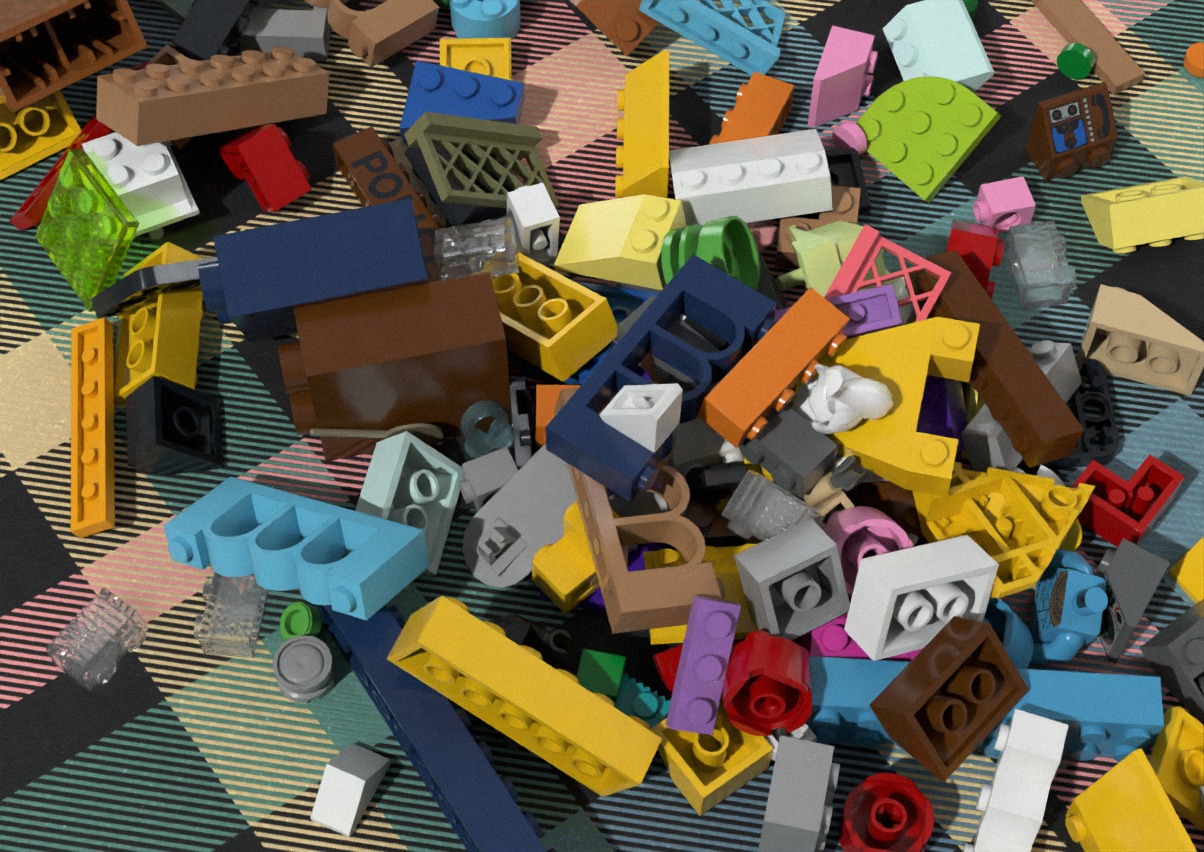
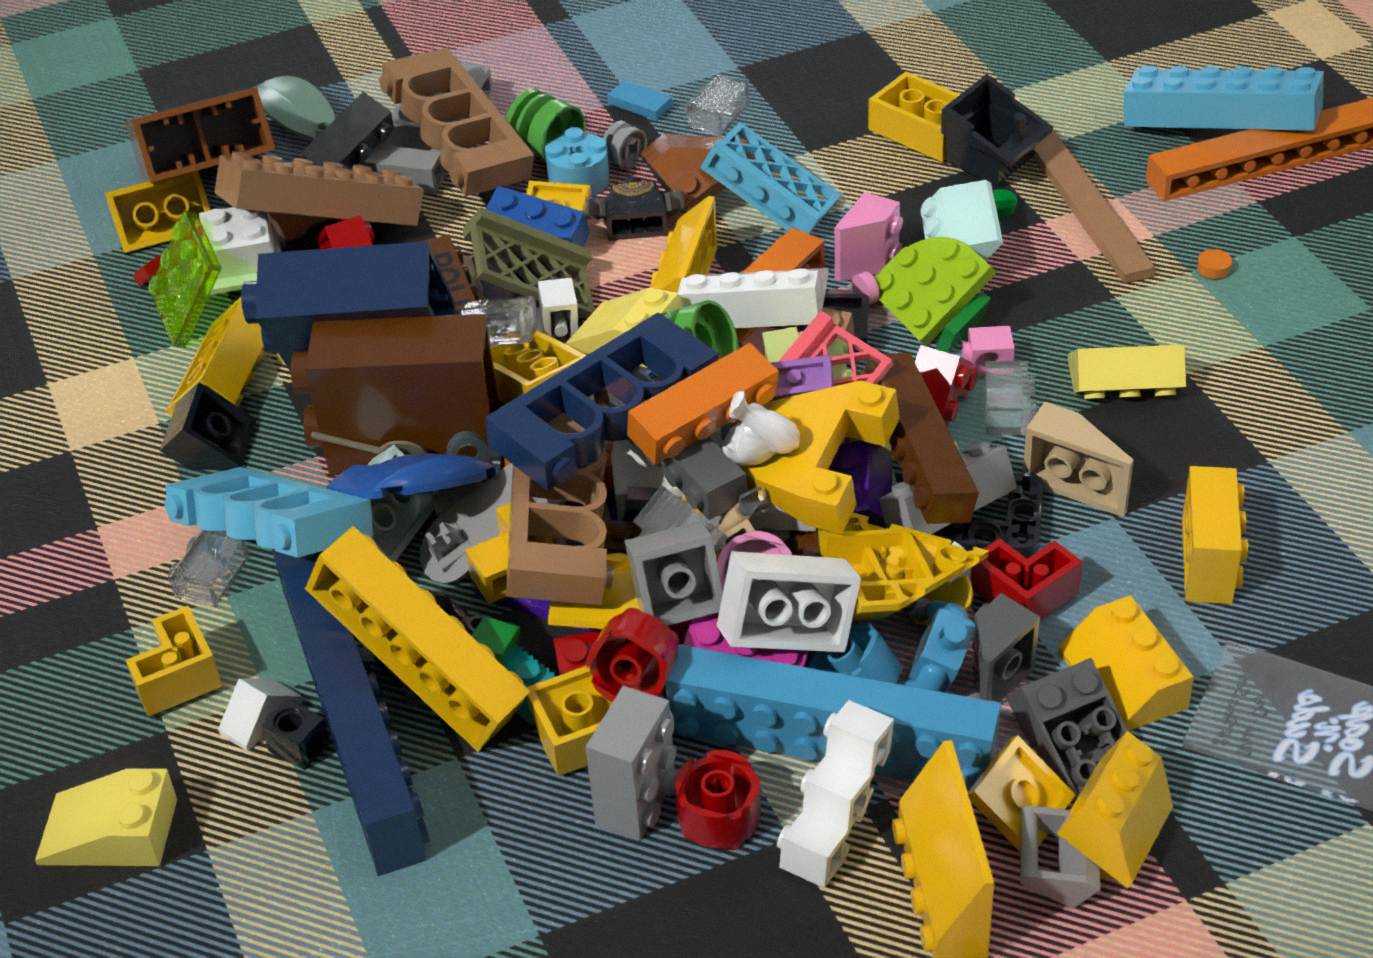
camera: 15 degrees right, 15 degrees down
clear brick [46,588,148,691] -> none
light orange plate [71,317,115,538] -> none
black beam [91,257,218,319] -> none
light grey wheel [273,635,336,703] -> none
bright green tile [280,602,322,641] -> none
white slope [599,383,683,453] -> none
medium lavender plate [666,595,741,735] -> none
reddish brown slope [869,616,1029,781] -> none
reddish brown slope [1025,82,1118,182] -> none
green tile [1057,43,1095,80] -> none
none -> yellow brick [126,605,222,717]
none -> black brick [261,699,330,770]
none -> blue slope [326,453,500,499]
none -> black torso [586,176,686,241]
none -> green tile [936,292,991,353]

